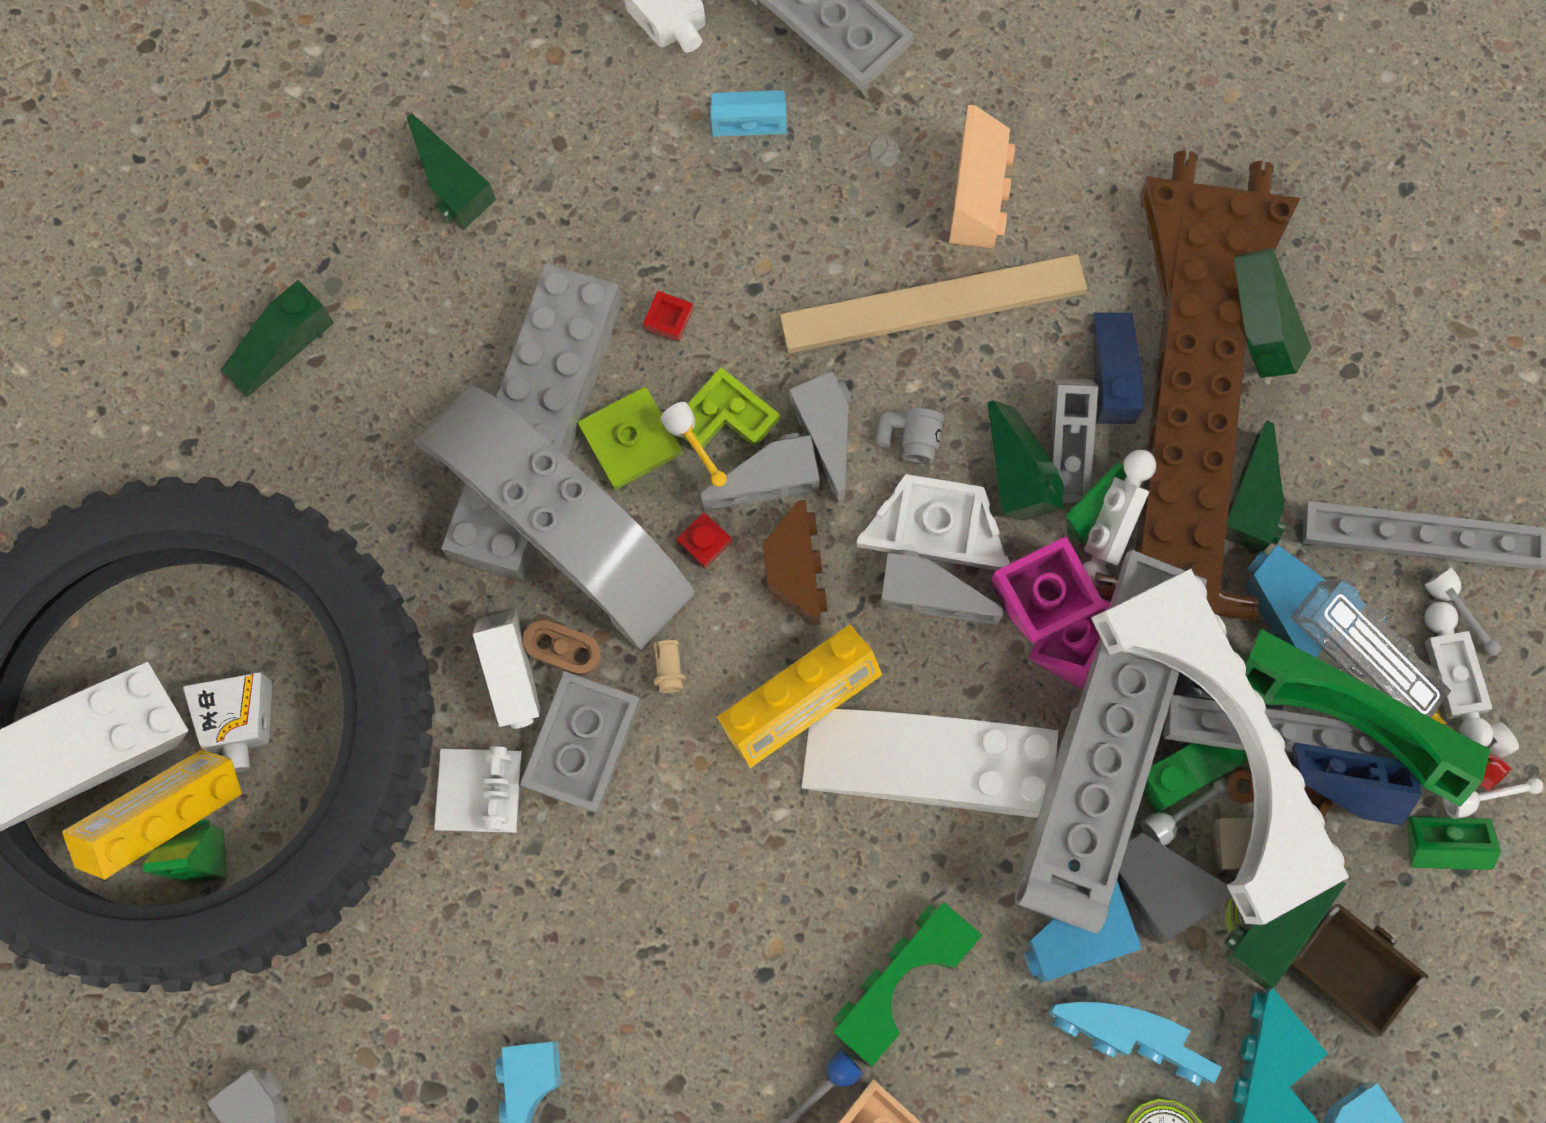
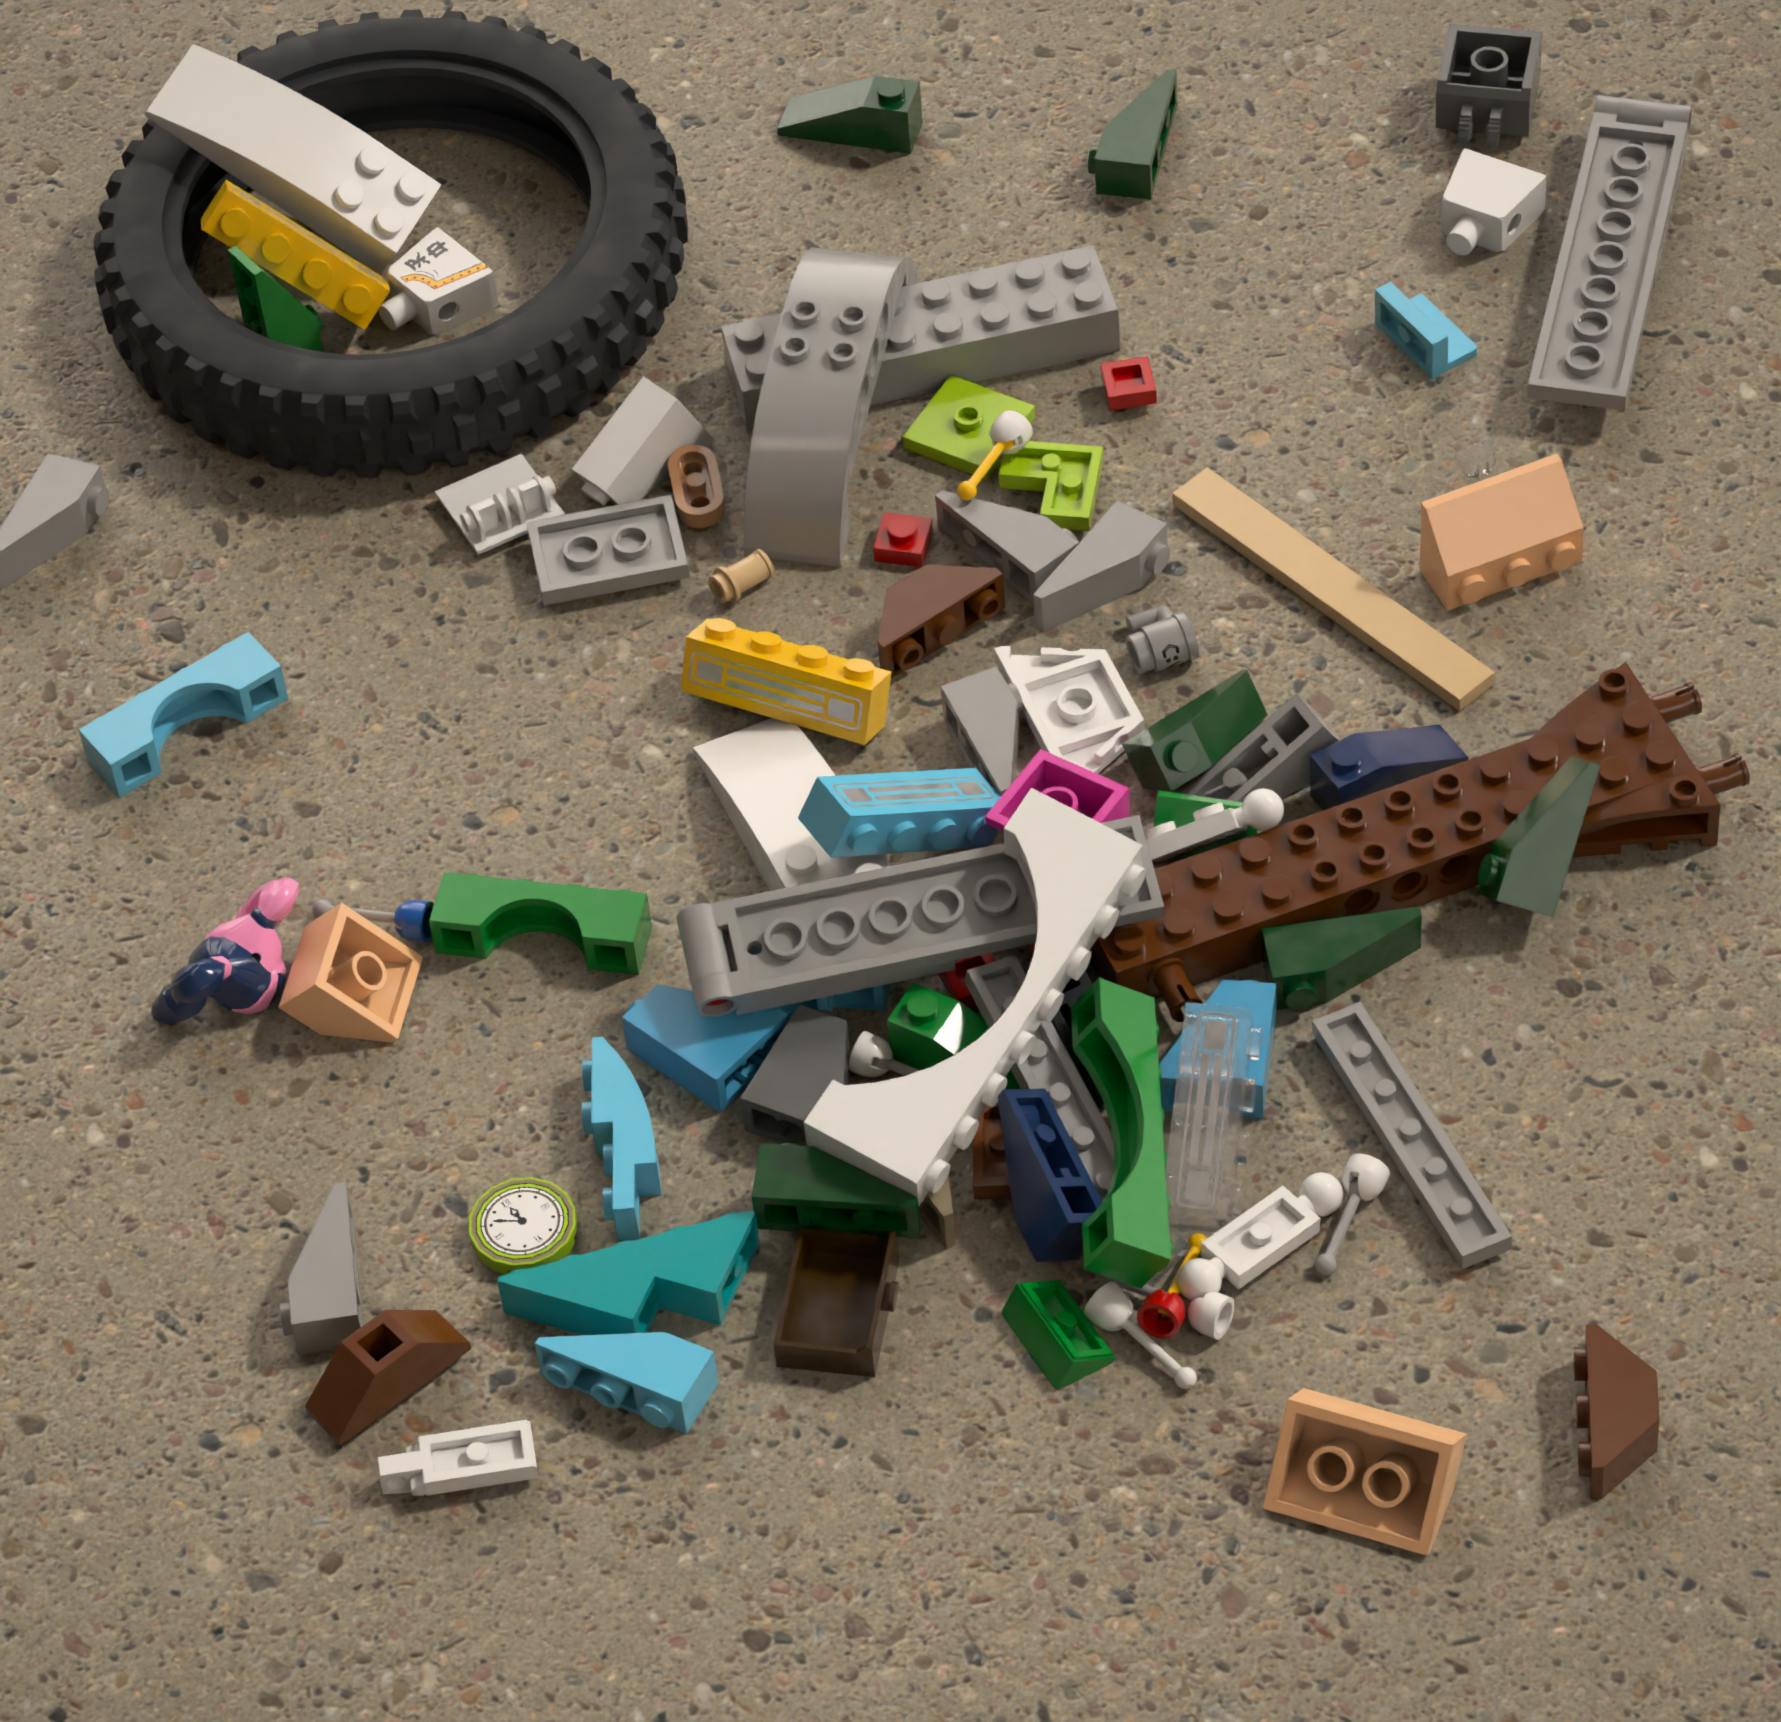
camera: 60 degrees right, 25 degrees down
none -> medium azure brick [798,768,1001,858]

